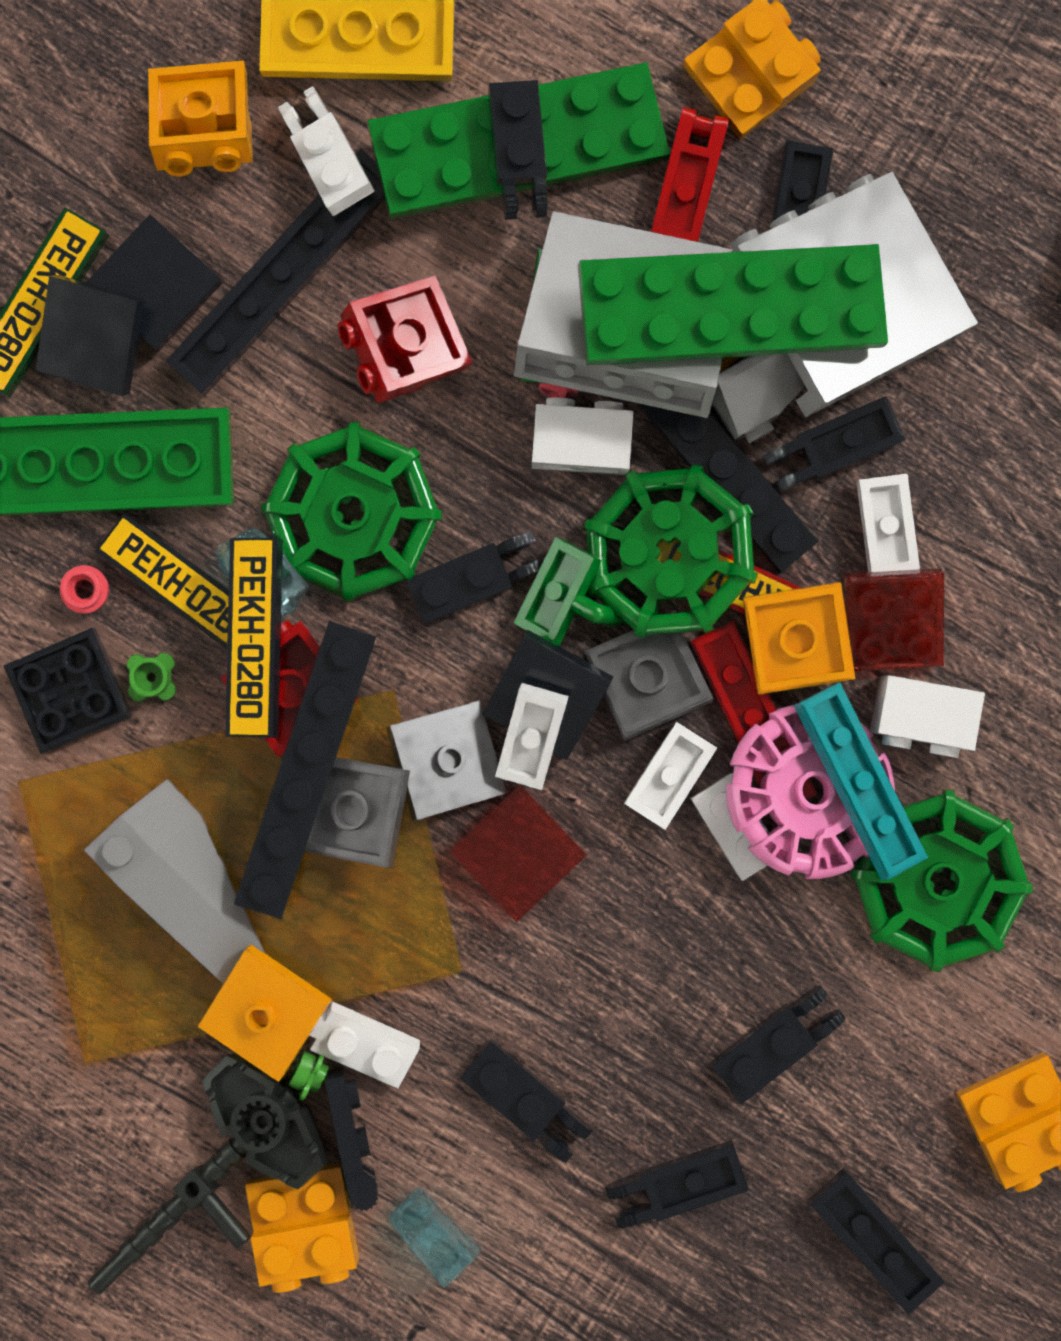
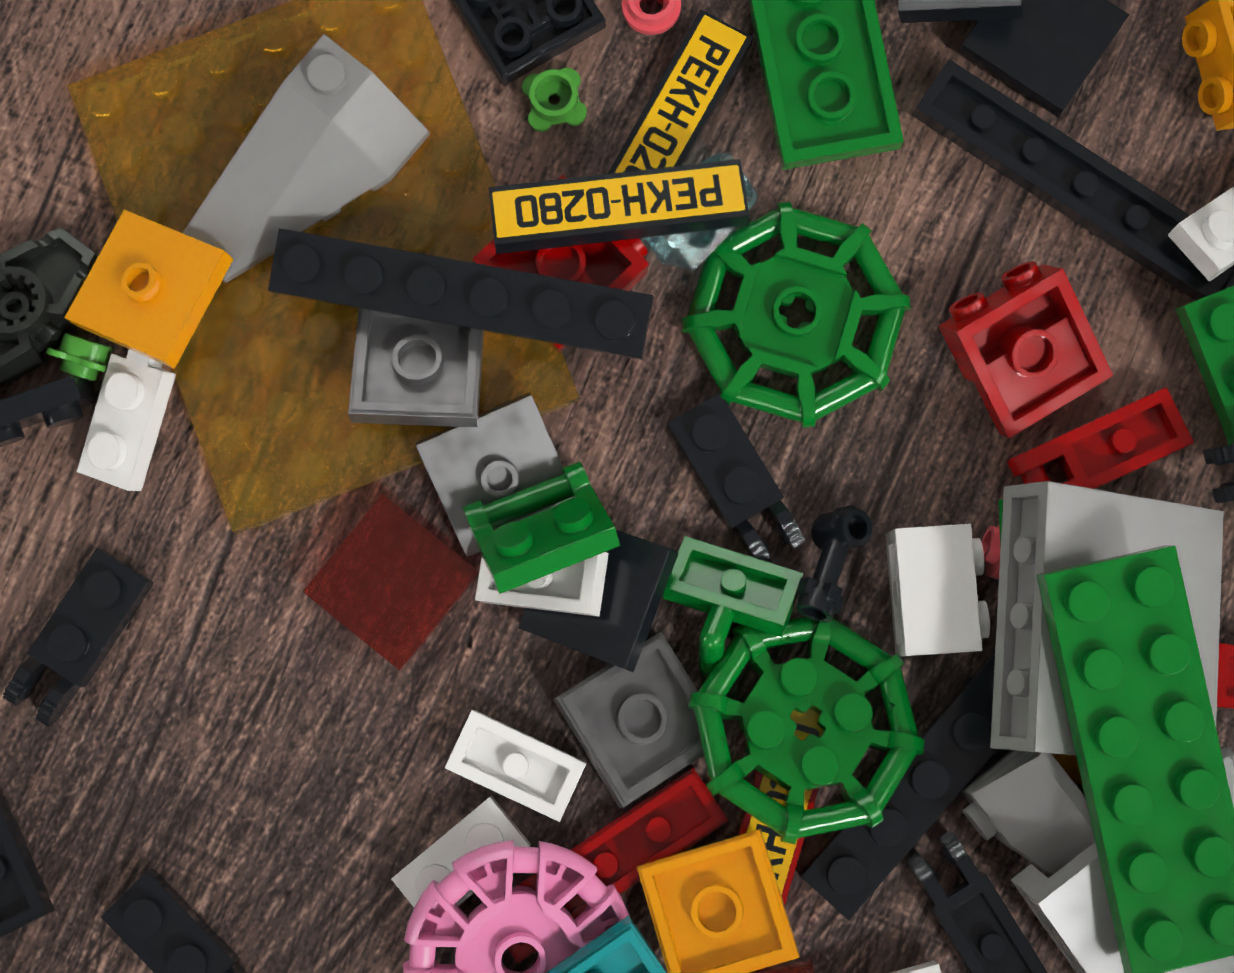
camera: 85 degrees right, 5 degrees down
none -> green plate [462,461,620,594]
none -> black bar [796,505,872,622]
none -> red plate [1006,387,1194,489]

